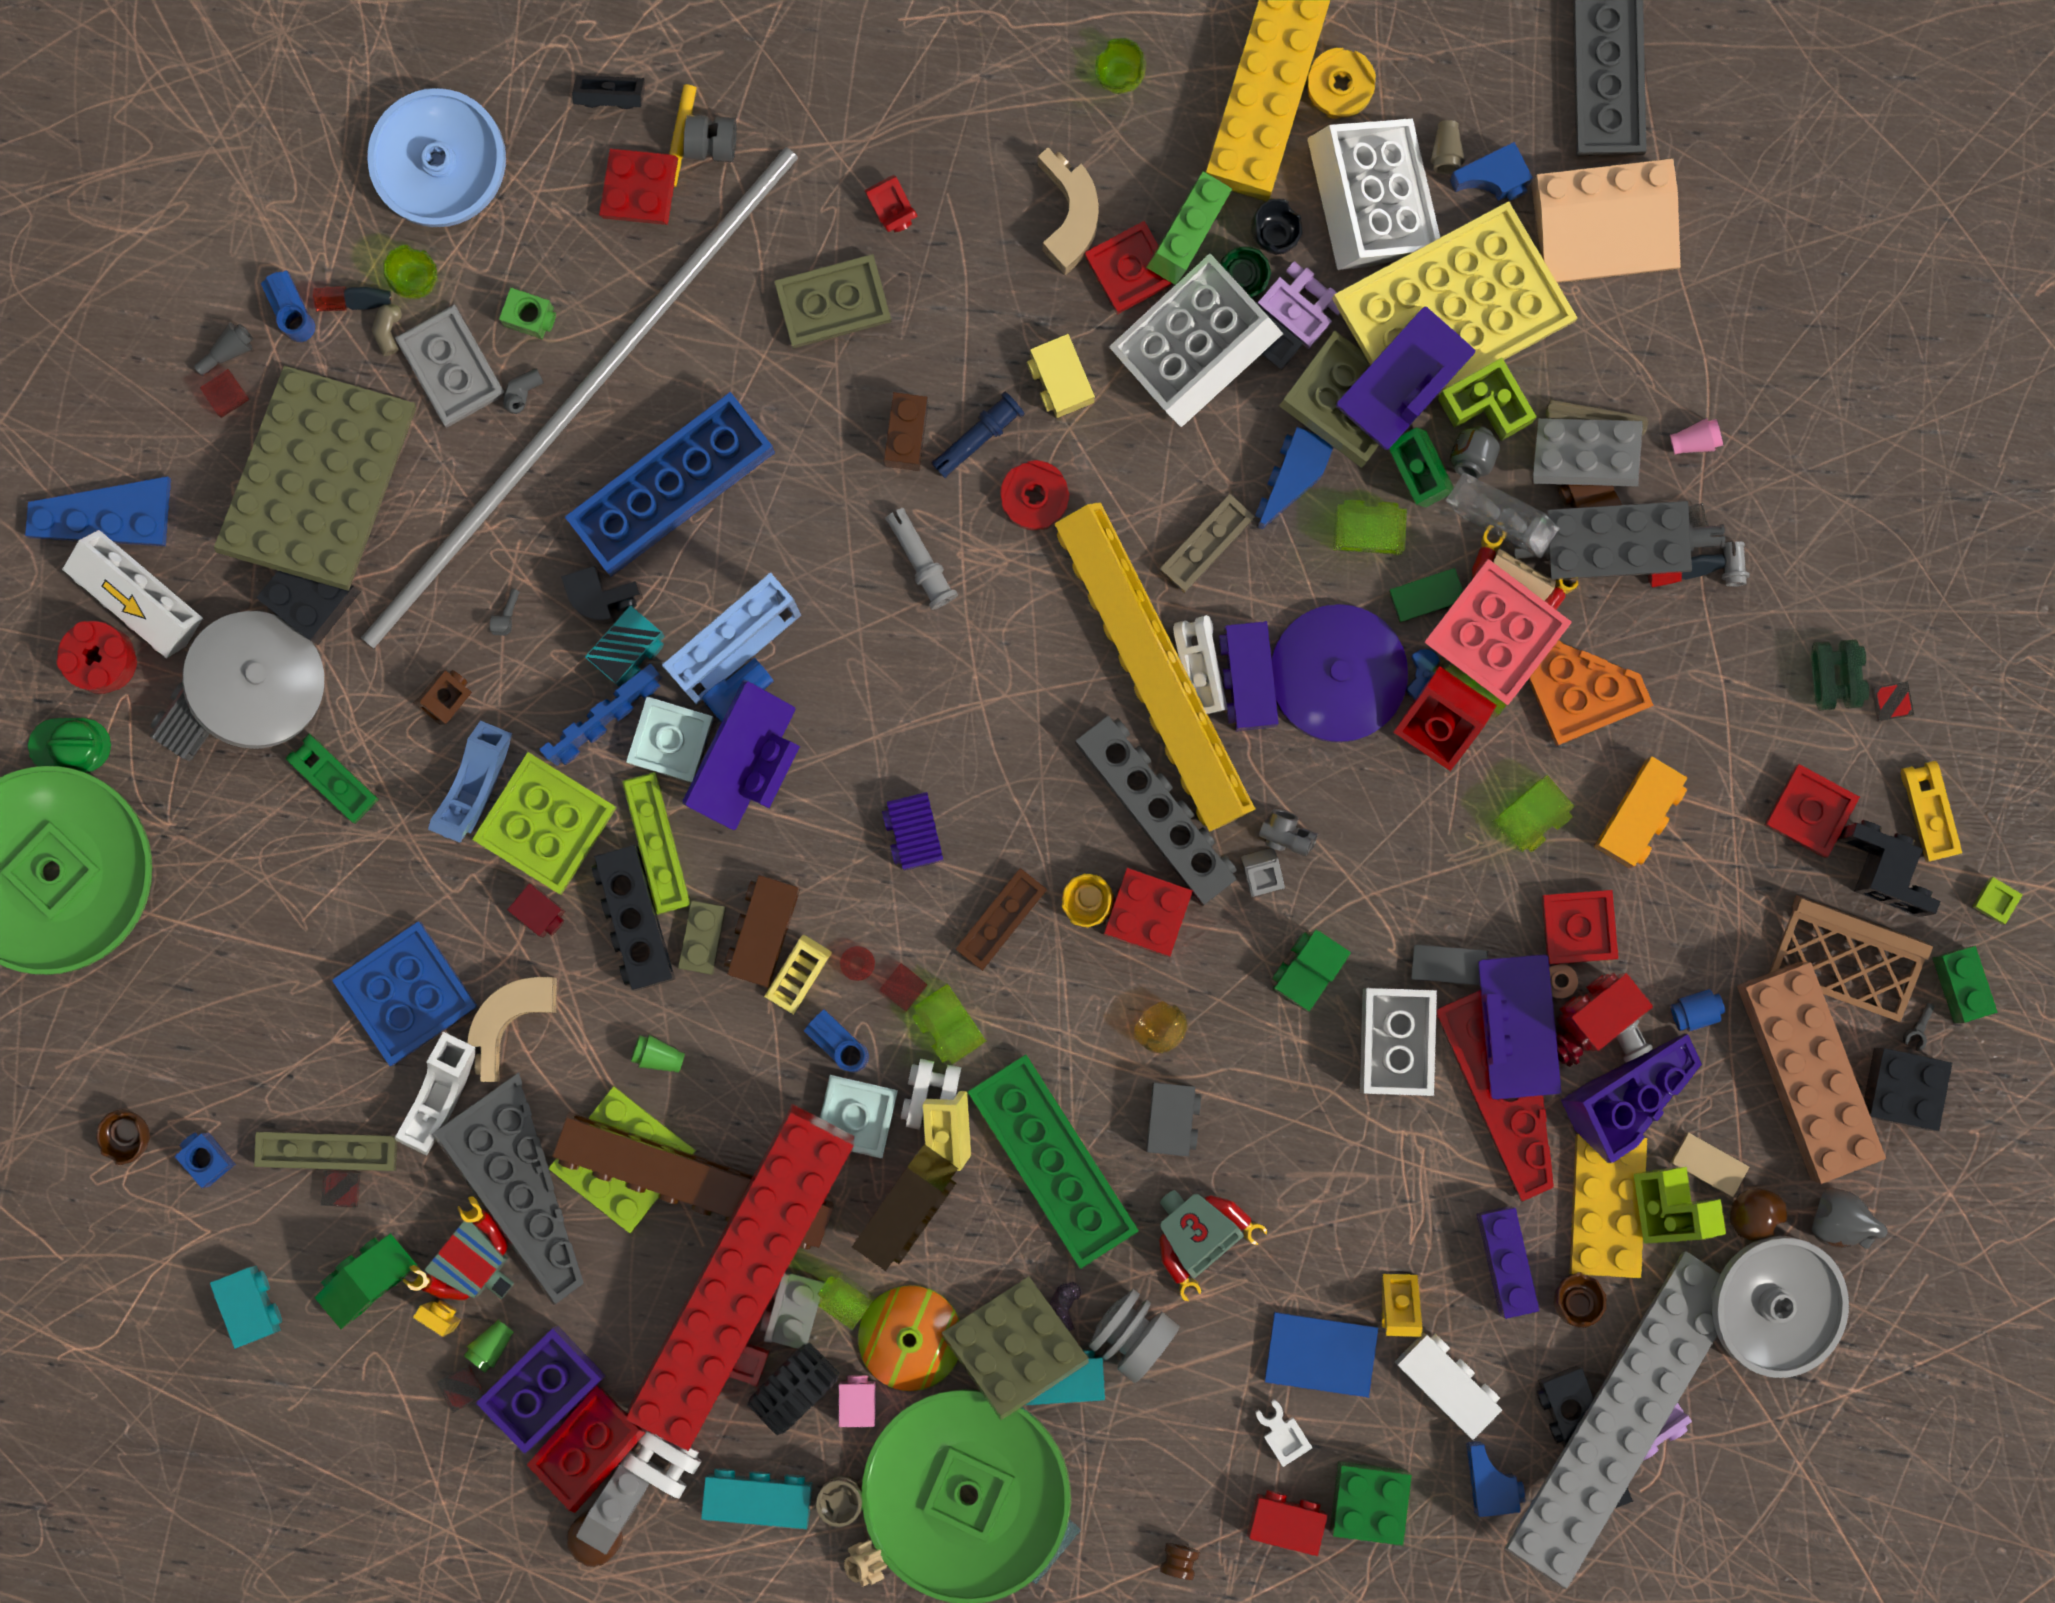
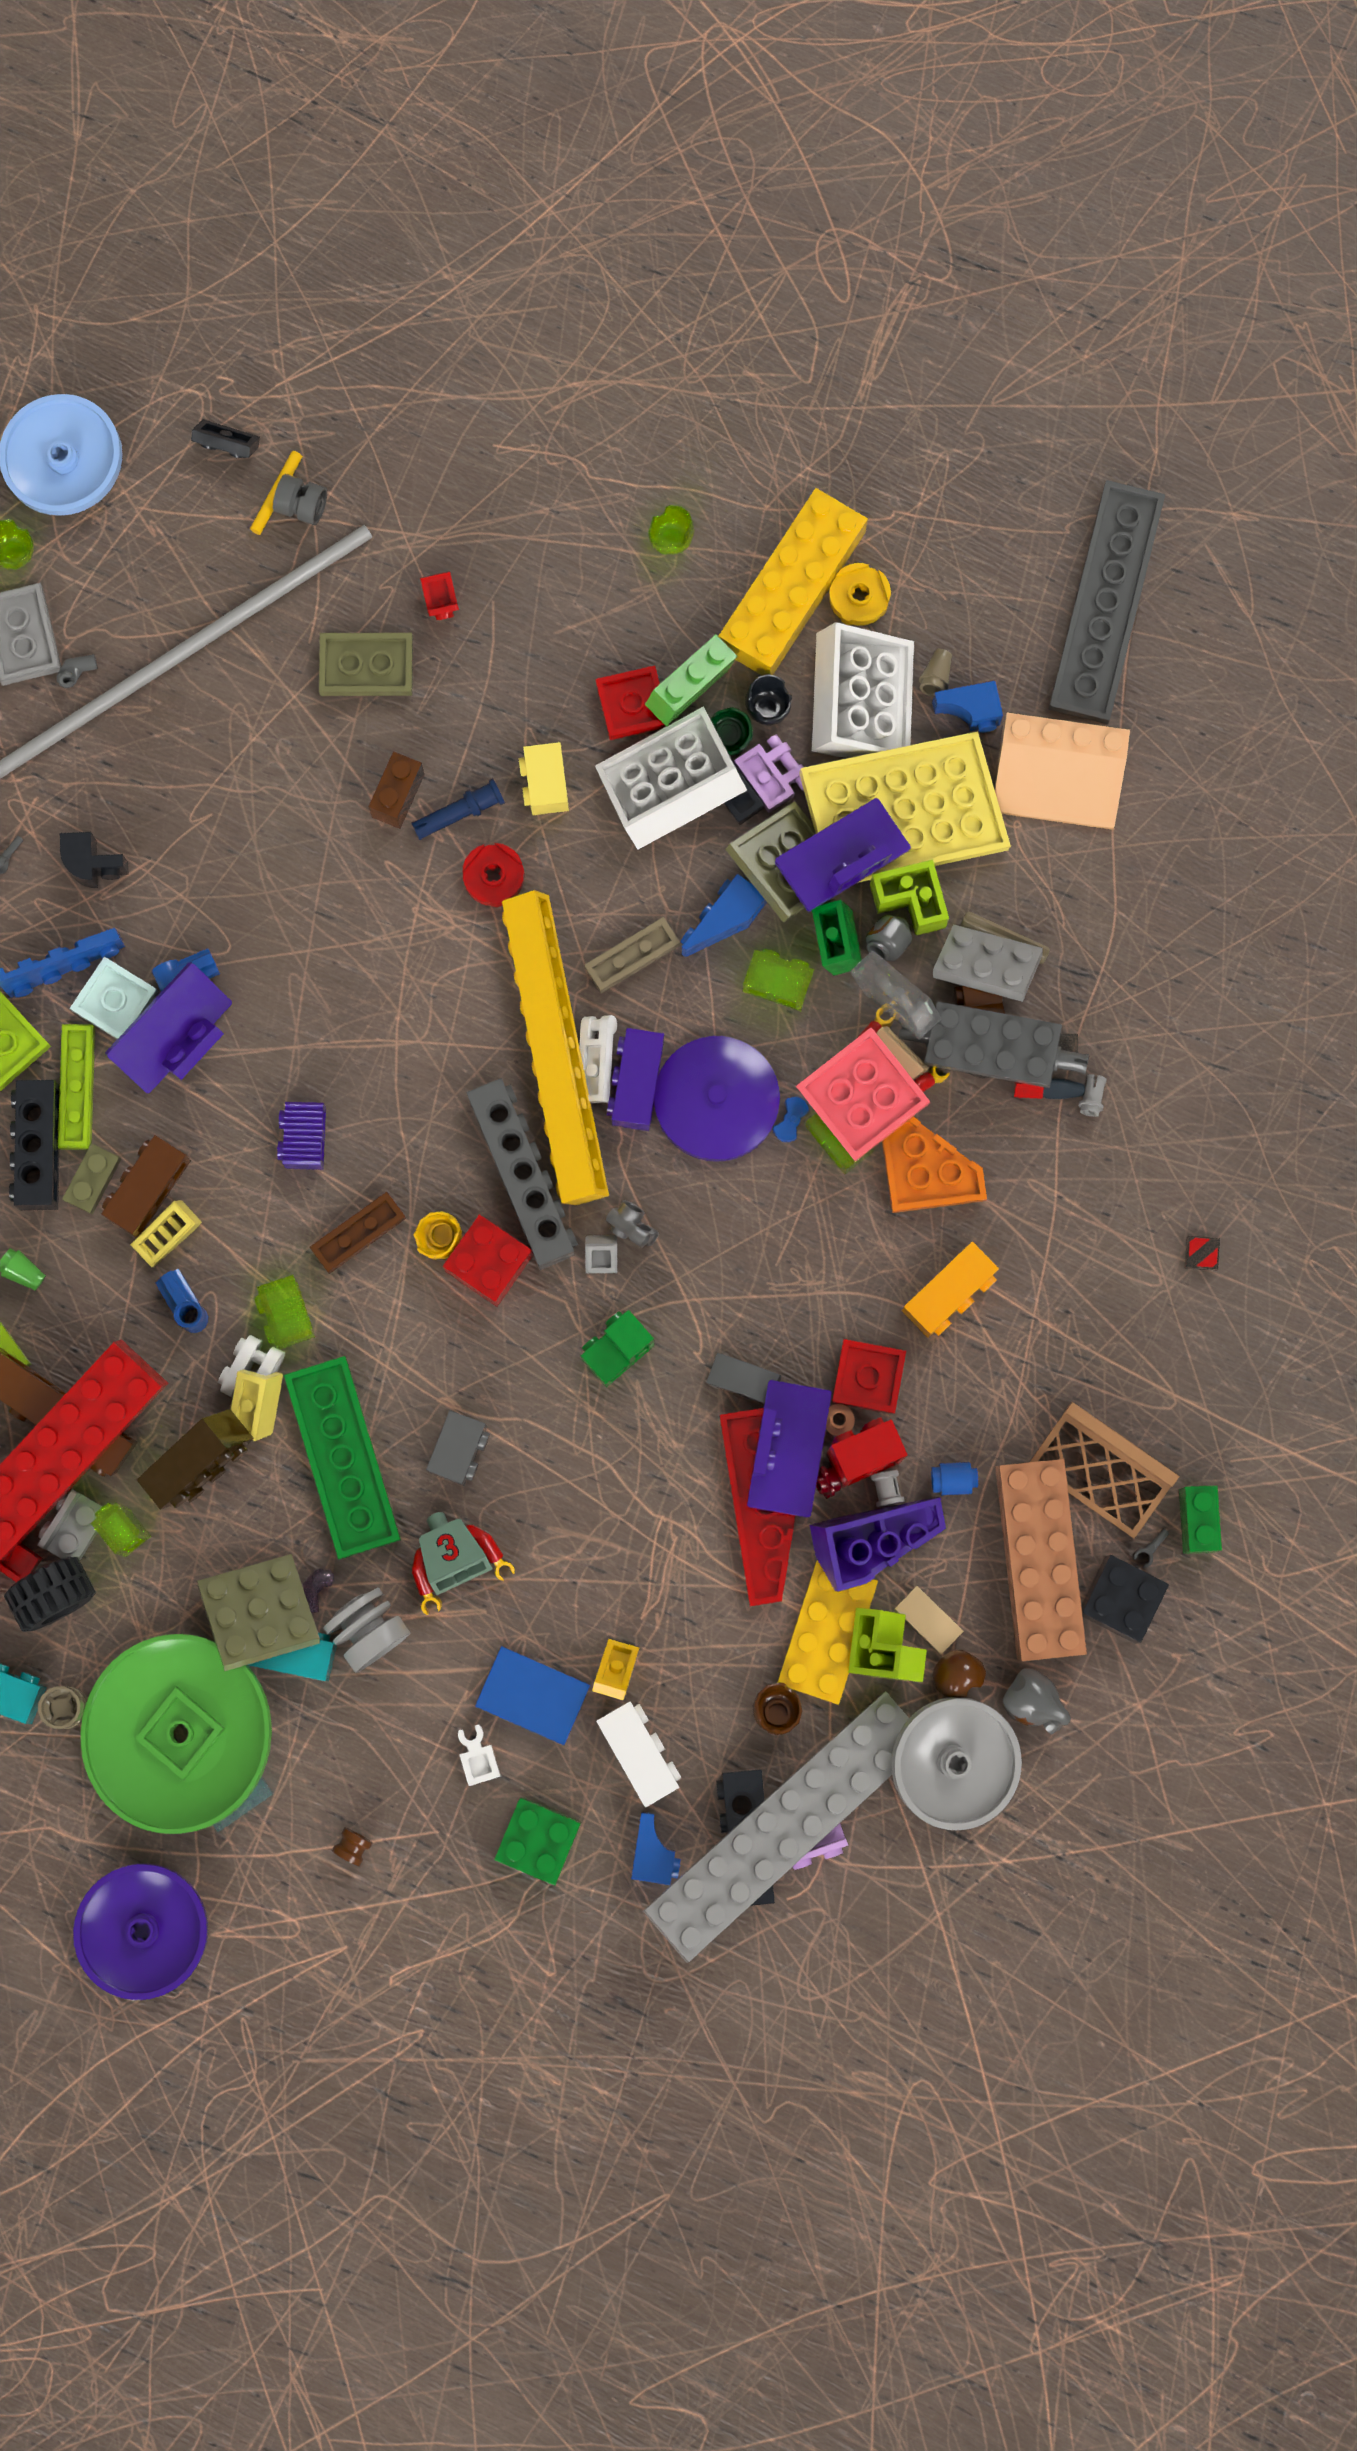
camera: 15 degrees right, 5 degrees down
bright green brick [499,287,556,340] -> none
blue brick [565,392,775,577] -> none
brick [585,605,665,687] -> none
red plate [599,149,678,225] -> none
light blue window [662,572,801,705] -> none
light aqua plate [820,1075,898,1158] -> none
bright pink brick [839,1375,876,1427] -> none
clear red plate [840,946,875,981] -> none
tan gear [844,1540,887,1587] -> none
orange dish [858,1285,960,1391] -> none
clear red plate [879,963,928,1012] -> none
light grey pin [885,508,958,610] -> none
tan arch [1038,148,1099,275] -> none
clear yellow hair [1134,1001,1188,1053] -> none
red brick [1247,1490,1328,1557] -> none
white brick [1360,988,1437,1096] -> none
green tile [1389,568,1463,623] -> none
red brick [1393,666,1497,772] -> none
dark purple brick [1476,1206,1539,1319] -> none
clear neon green brick [1493,775,1575,852] -> none
bright pink cone [1670,418,1723,455] -> none
red plate [1764,764,1860,858] -> none
clear green brick [1811,639,1869,711] -> none
black bracket [1837,820,1941,917] -> none
yellow plate [1901,760,1962,862] -> none
lime plate [1972,877,2023,925] -> none

